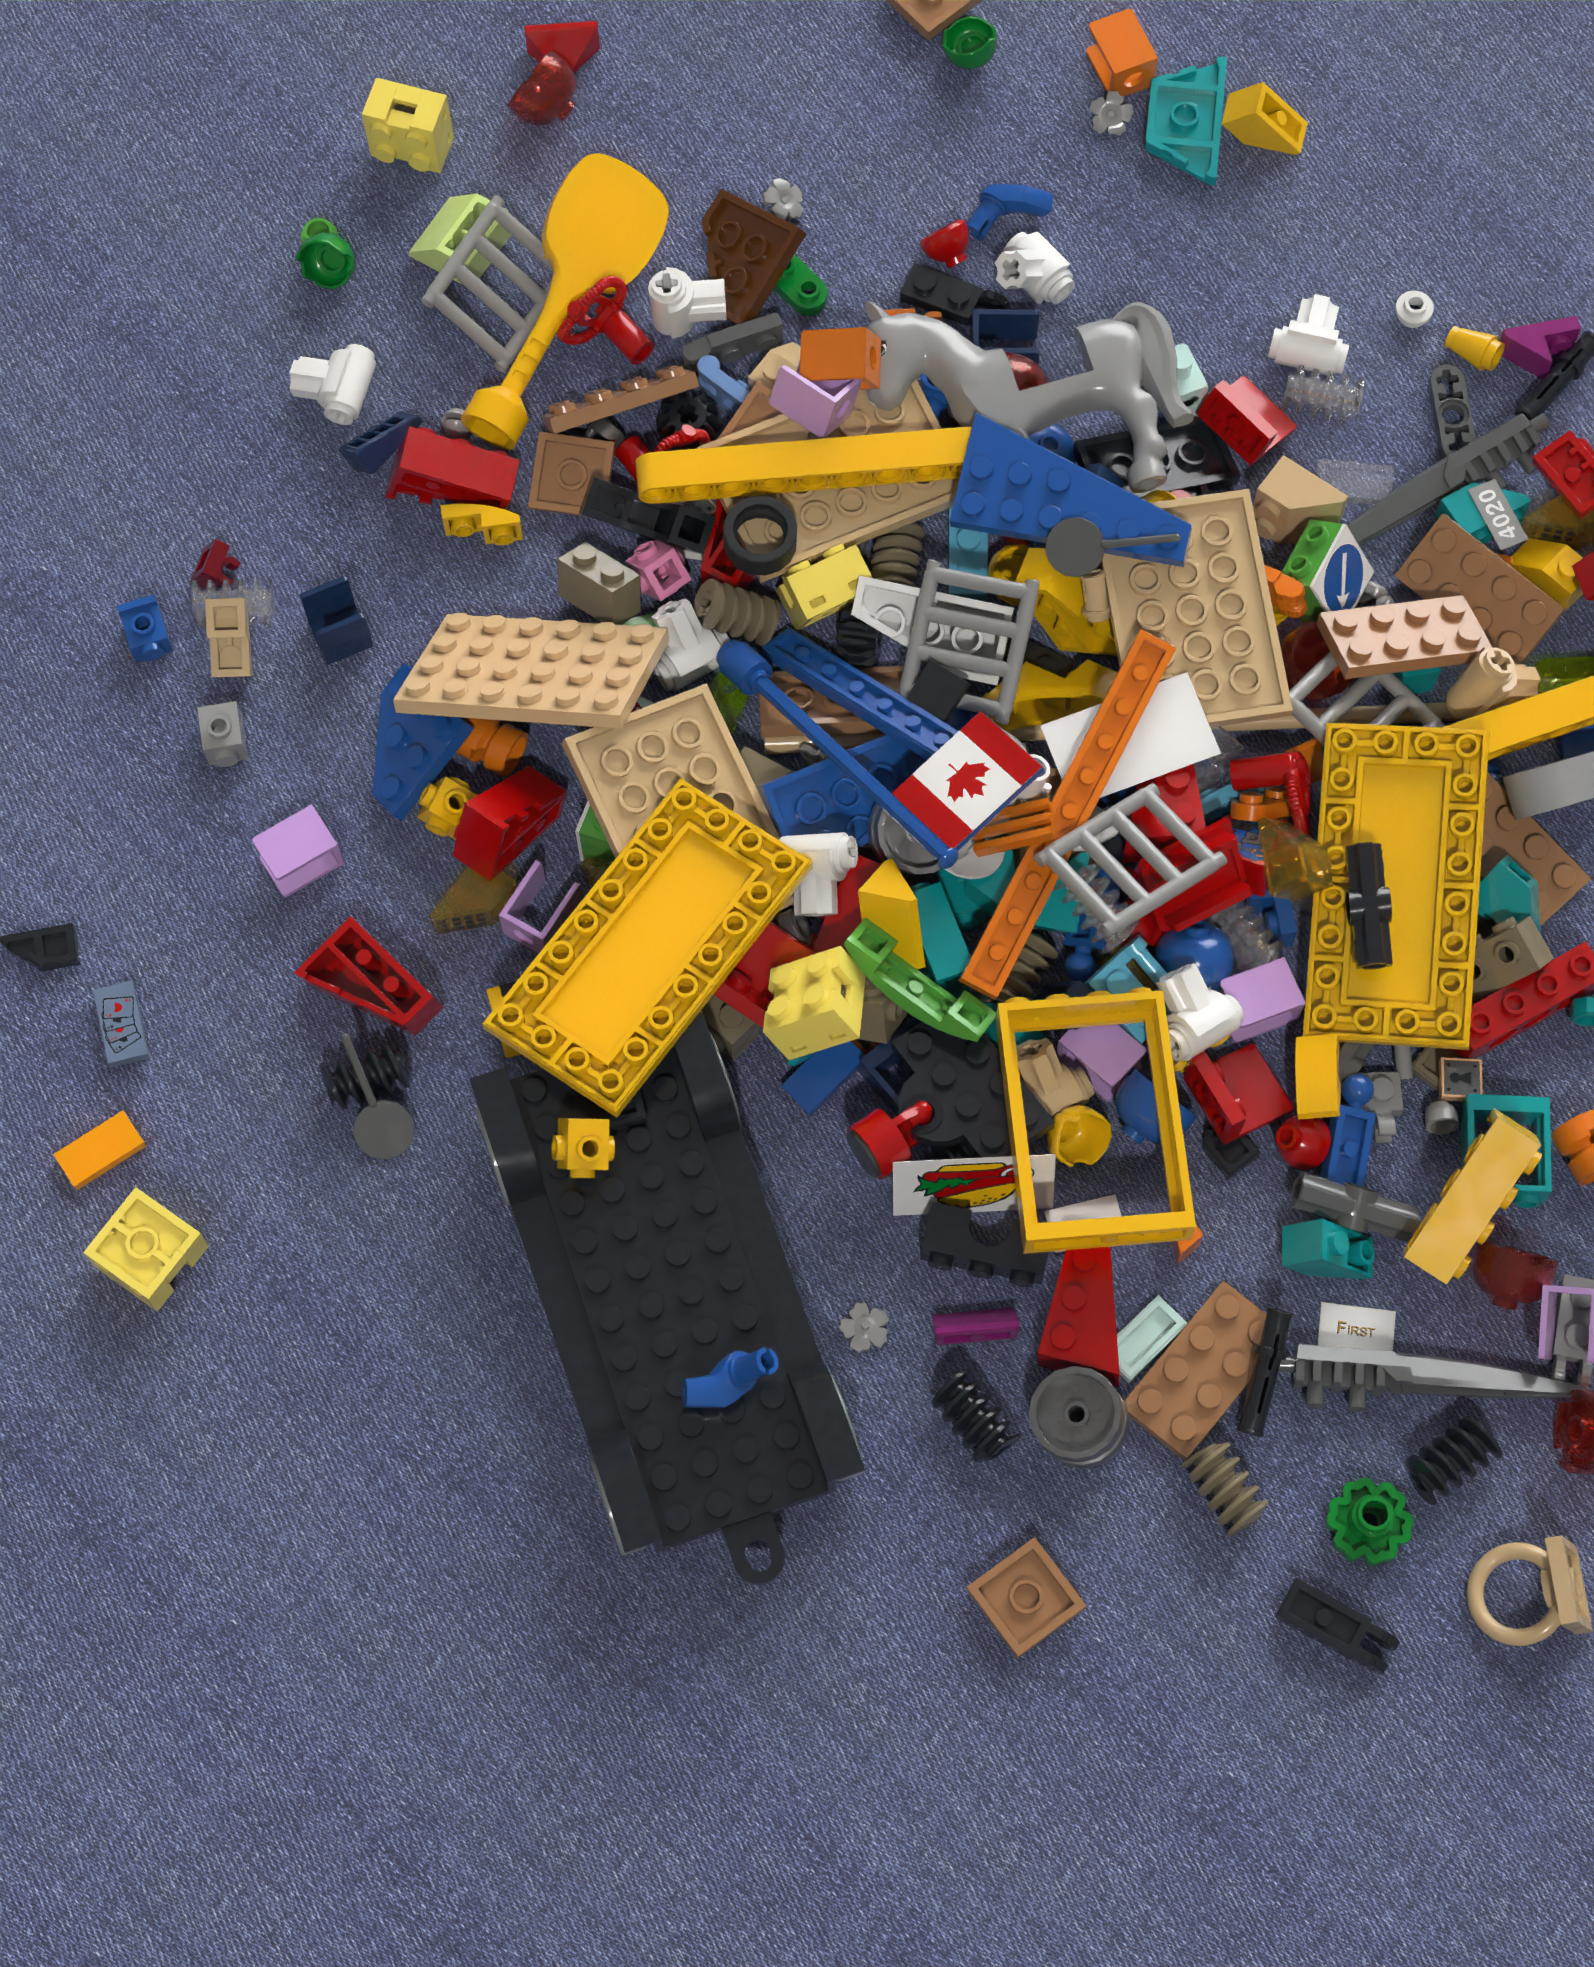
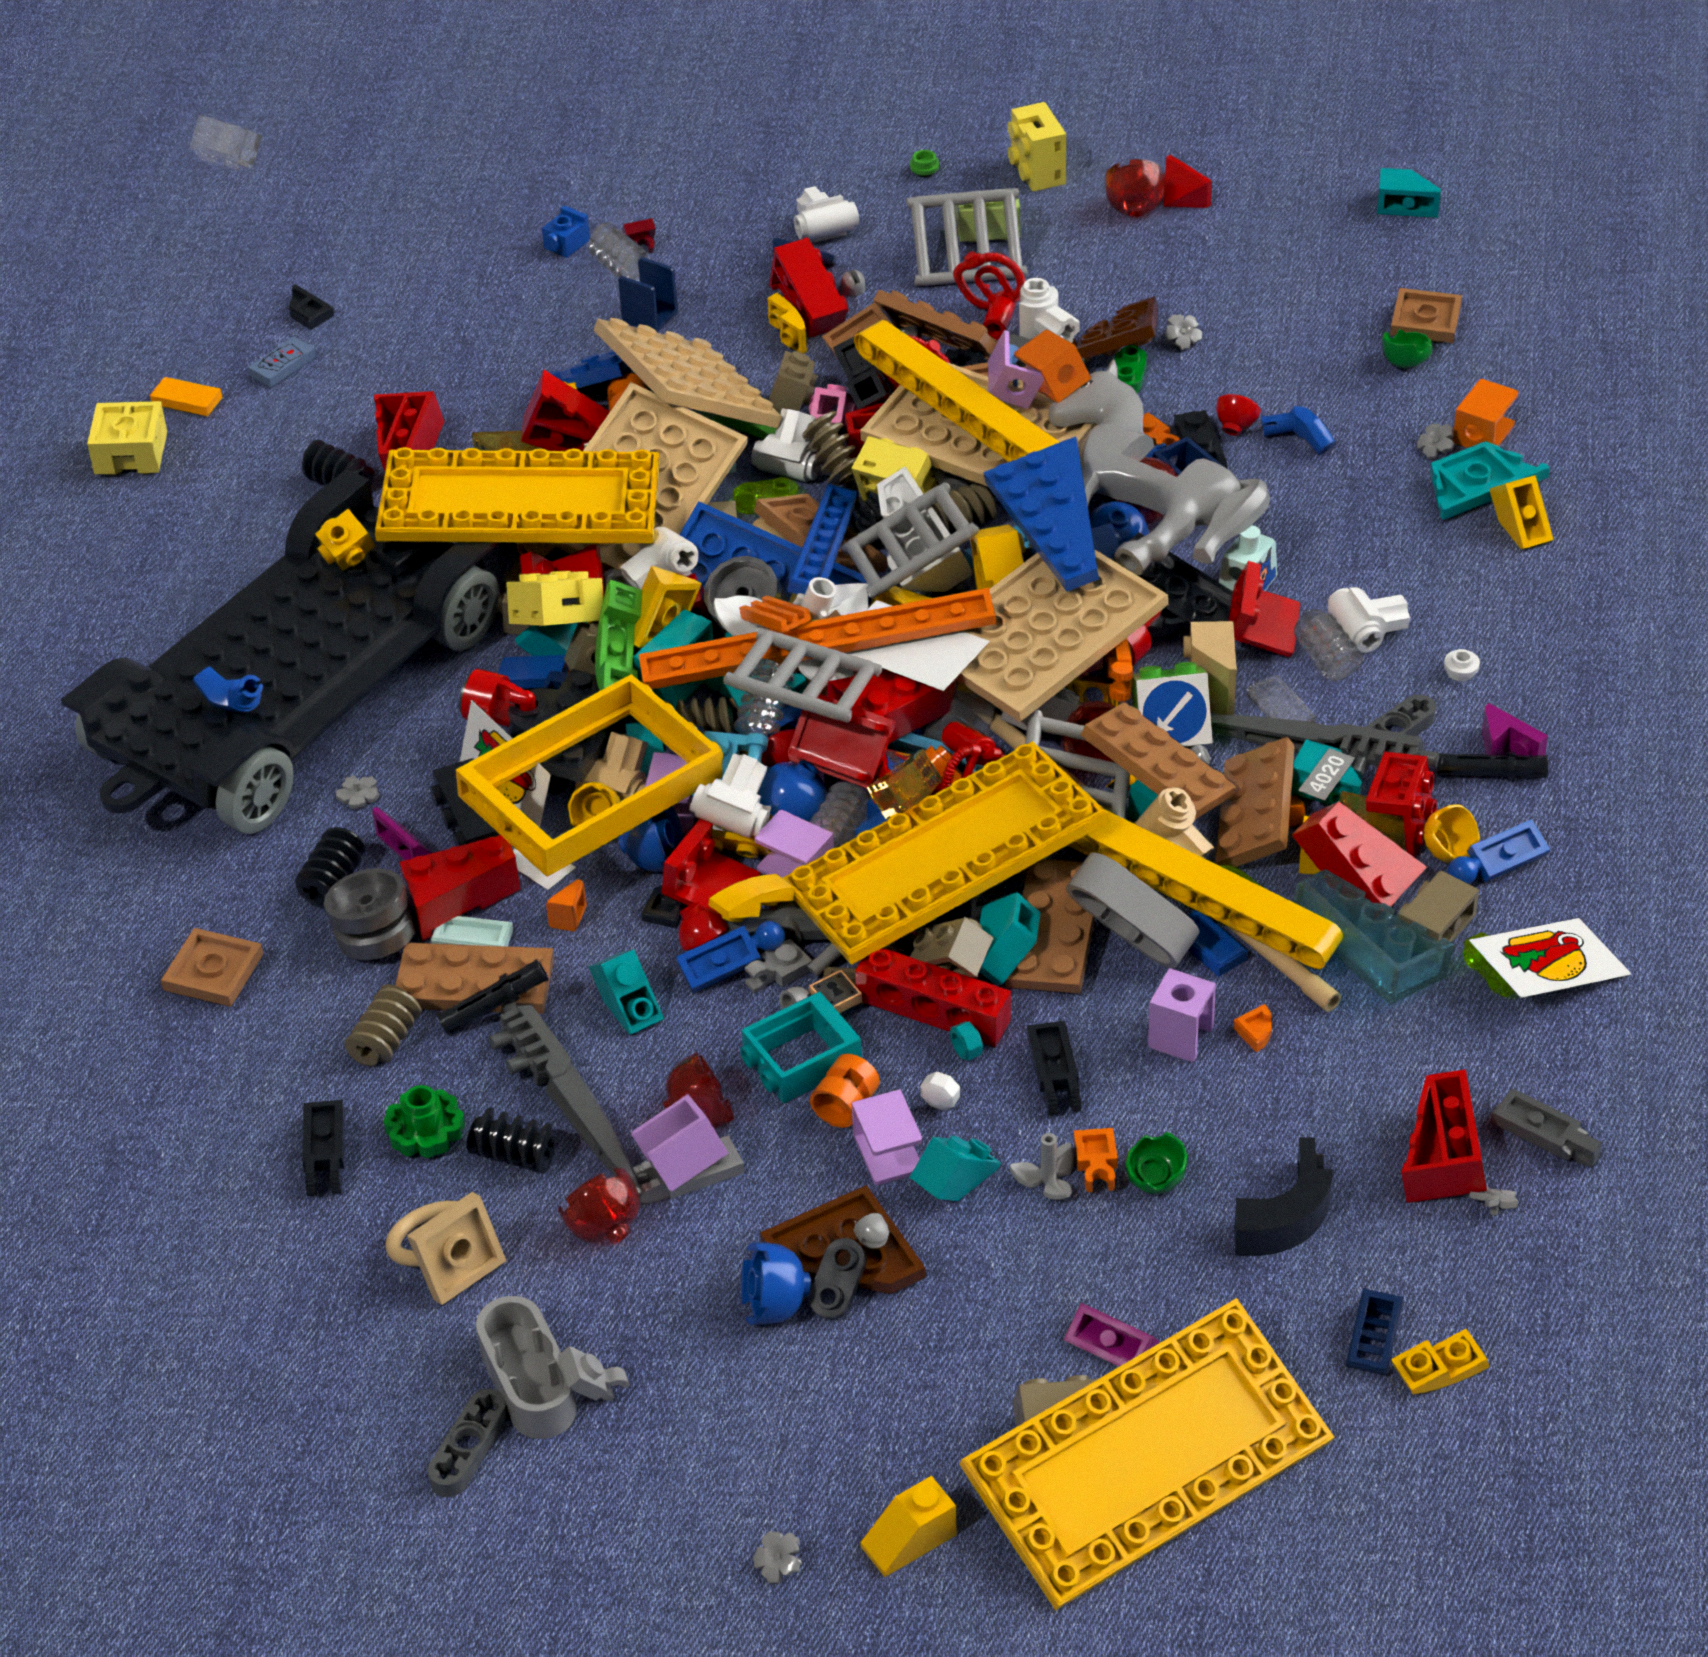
camera: 55 degrees right, 25 degrees down
light grey brick [197,701,248,767] -> none
tan slope [205,598,253,677] -> none
lavender piece [252,804,344,897] -> none
green hair [295,232,356,289] -> none
dark grey piece [341,1033,415,1160] -> none
yellow piece [461,153,669,450] -> none
flag [716,640,1045,869] -> none
black tyre [723,496,797,576] -> none
black piece [907,659,971,723] -> none
white piece [994,232,1075,304] -> none
dark grey piece [1045,517,1181,577] -> none
tan pin [1080,569,1110,622] -> none
dark grey piece [1290,1172,1420,1242] -> none
white sticker [1318,1302,1396,1351] -> none
black piece [1345,842,1393,970] -> none
yellow wedge [1403,1108,1542,1285] -> none
yellow cone [1445,326,1505,371] -> none

